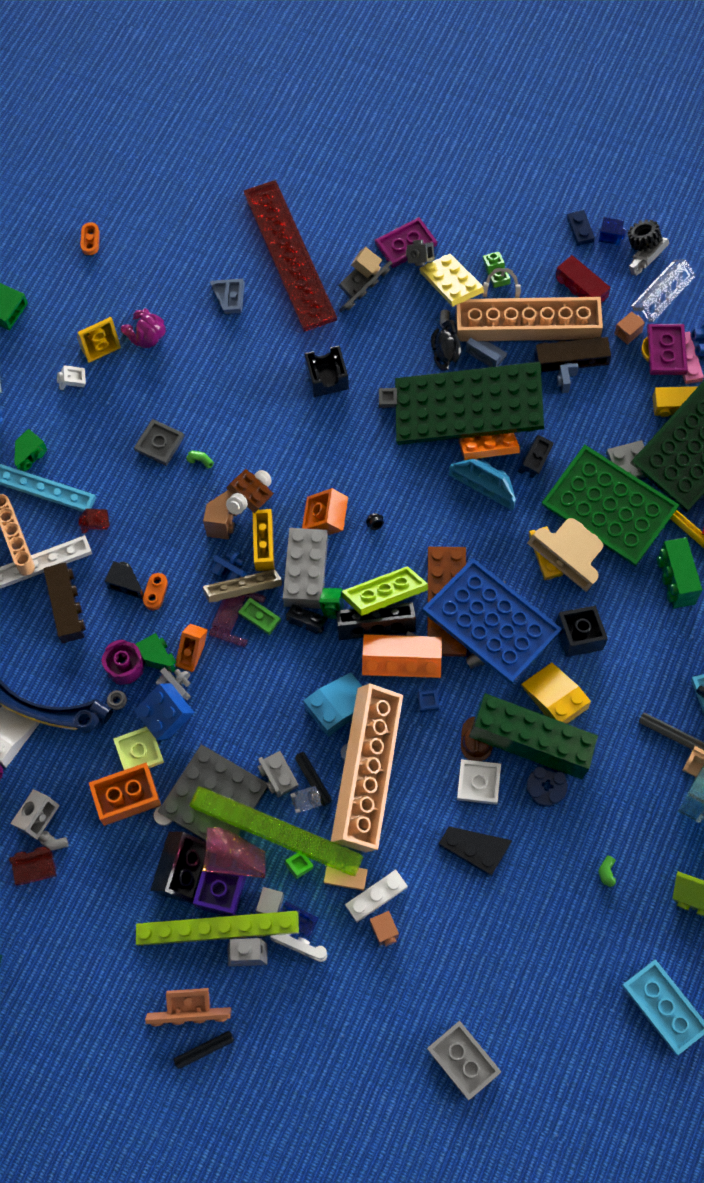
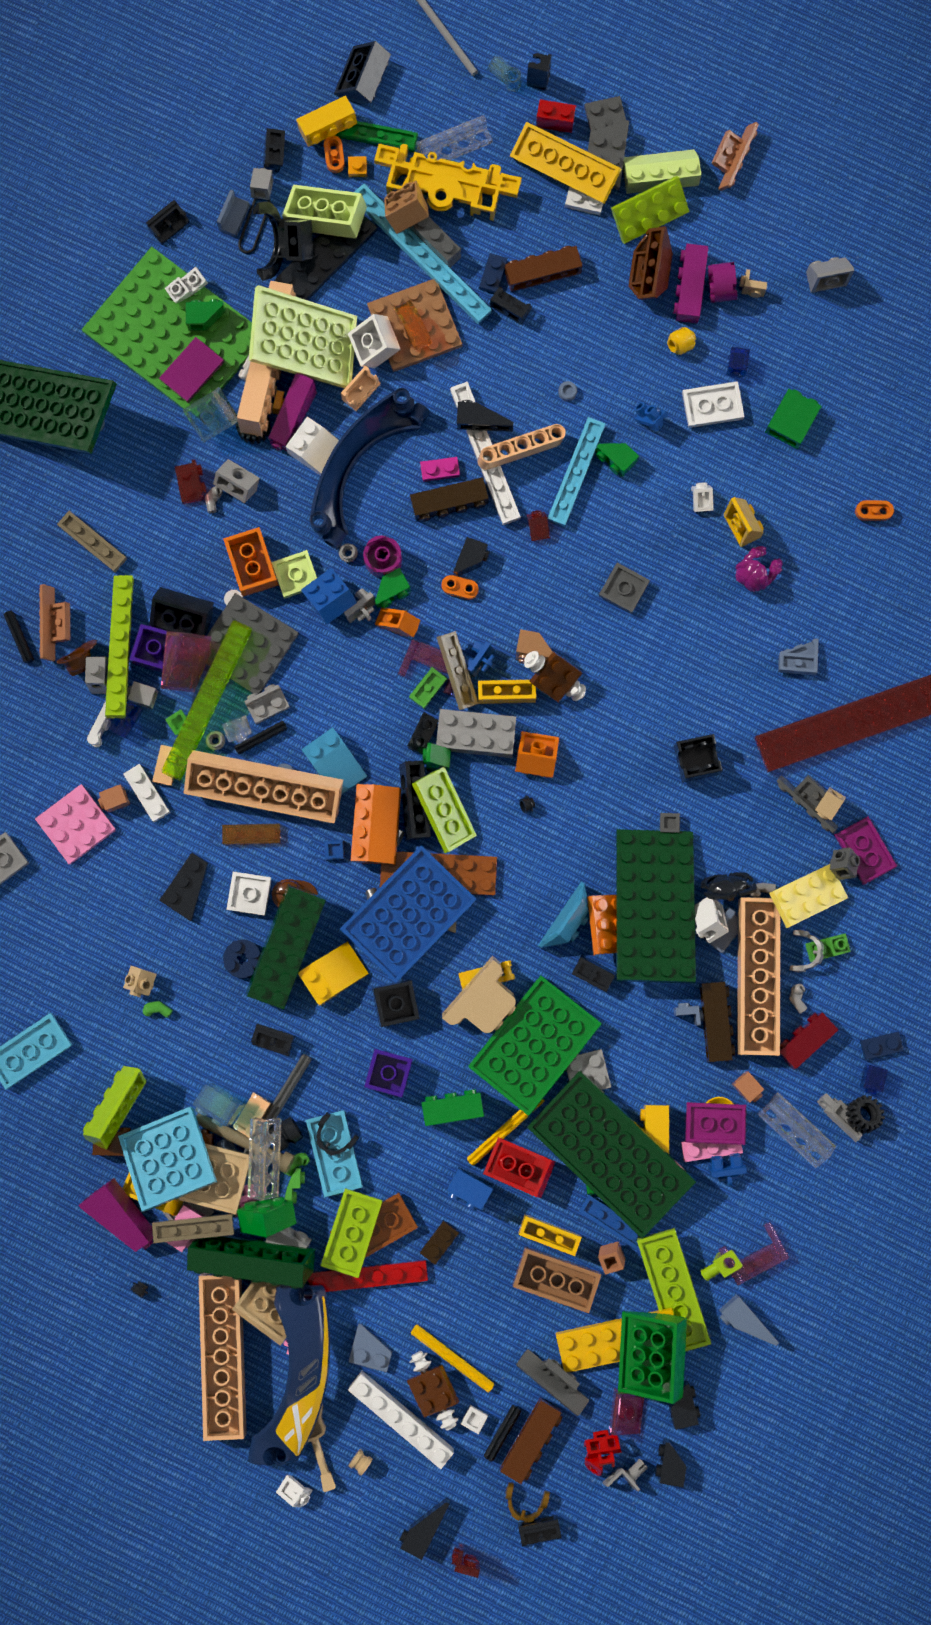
camera: 90 degrees right, 15 degrees up
bright green arm [186,450,214,469] -> none
none -> bright pink plate [35,784,116,865]
none -> dark tan plate [57,511,127,573]
none -> reddish brown piece [57,640,97,676]
none -> tan brick [123,966,156,997]
none -> light grey plate [206,731,225,750]
none -> clear orange plate [222,824,281,845]
none -> black hinge [251,1024,295,1056]
none -> dark purple brick [364,1049,413,1097]
none -> dark pink plate [420,457,460,482]
none -> white brick [695,897,729,943]
none -> light grey arm [789,984,807,1014]

